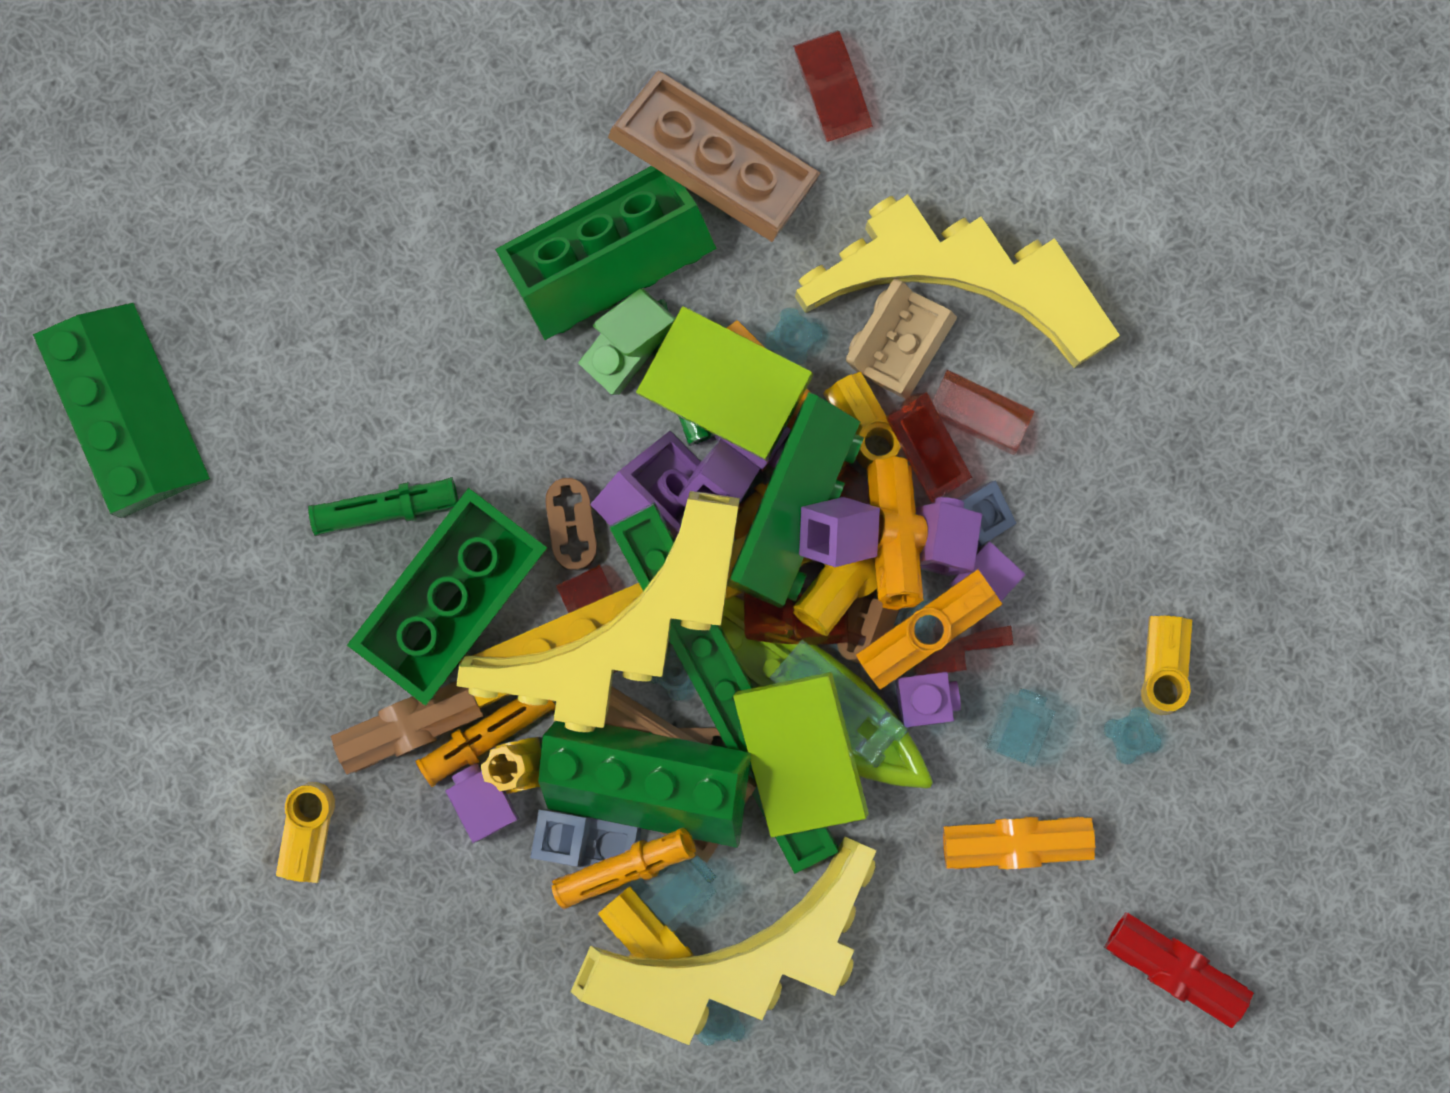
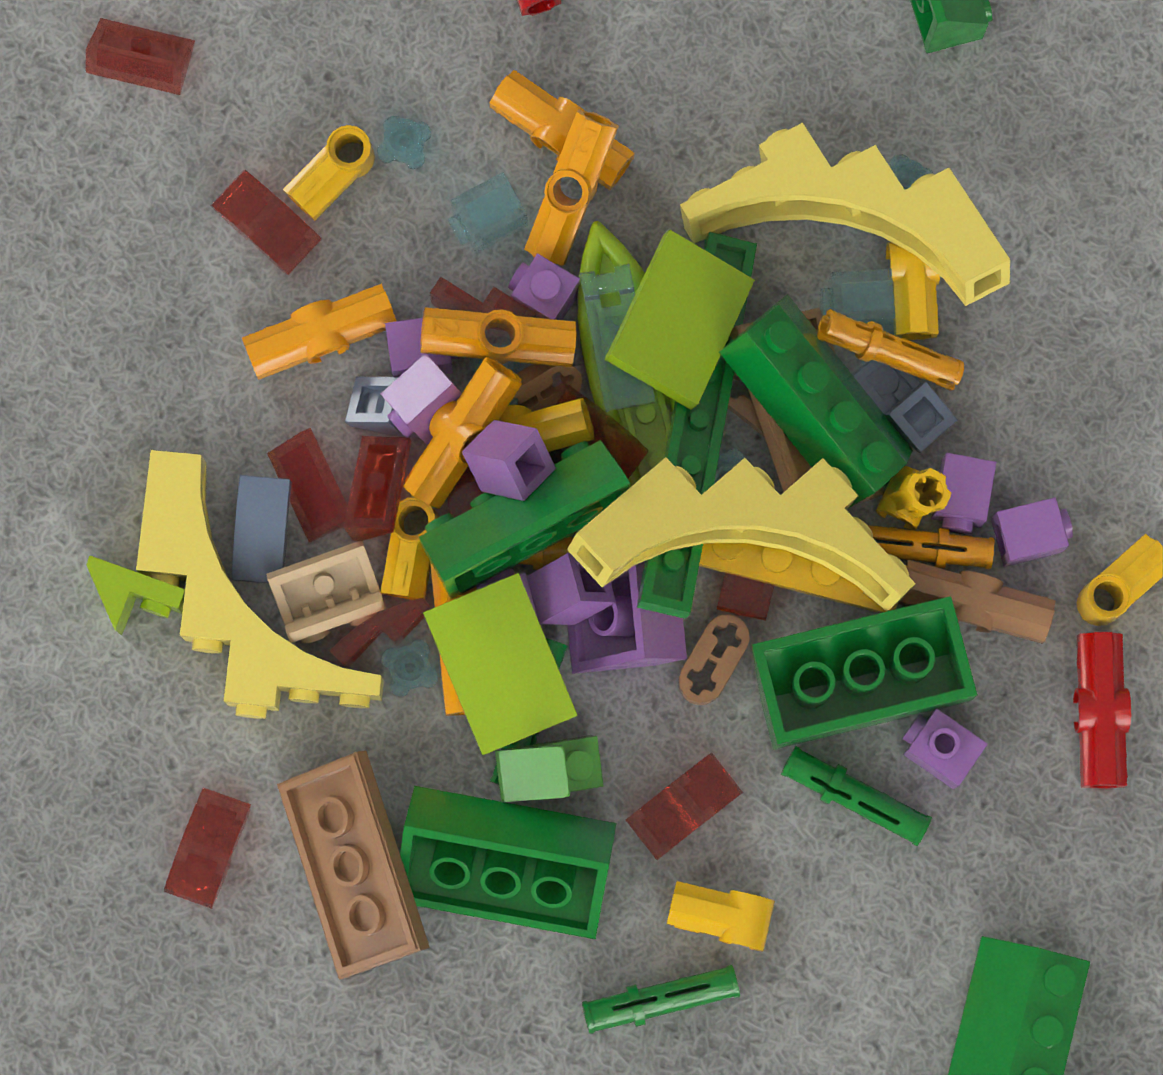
camera: 140 degrees left, 5 degrees down
none -> clear red slope [86,18,195,95]
none -> lime slope [86,556,185,635]
none -> clear red slope [210,170,322,275]
none -> sand blue slope [232,475,292,584]
none -> light orange piece [242,283,397,380]
none -> clear red slope [329,598,431,669]
none -> light orange piece [524,109,619,266]
none -> green pin [582,965,740,1034]
none -> clear red slope [626,753,743,860]
none -> yellow piece [666,881,775,952]
none -> medium lavender brick [902,709,988,790]
none -> medium lavender brick [991,497,1073,567]
none -> red piece [1073,632,1131,788]

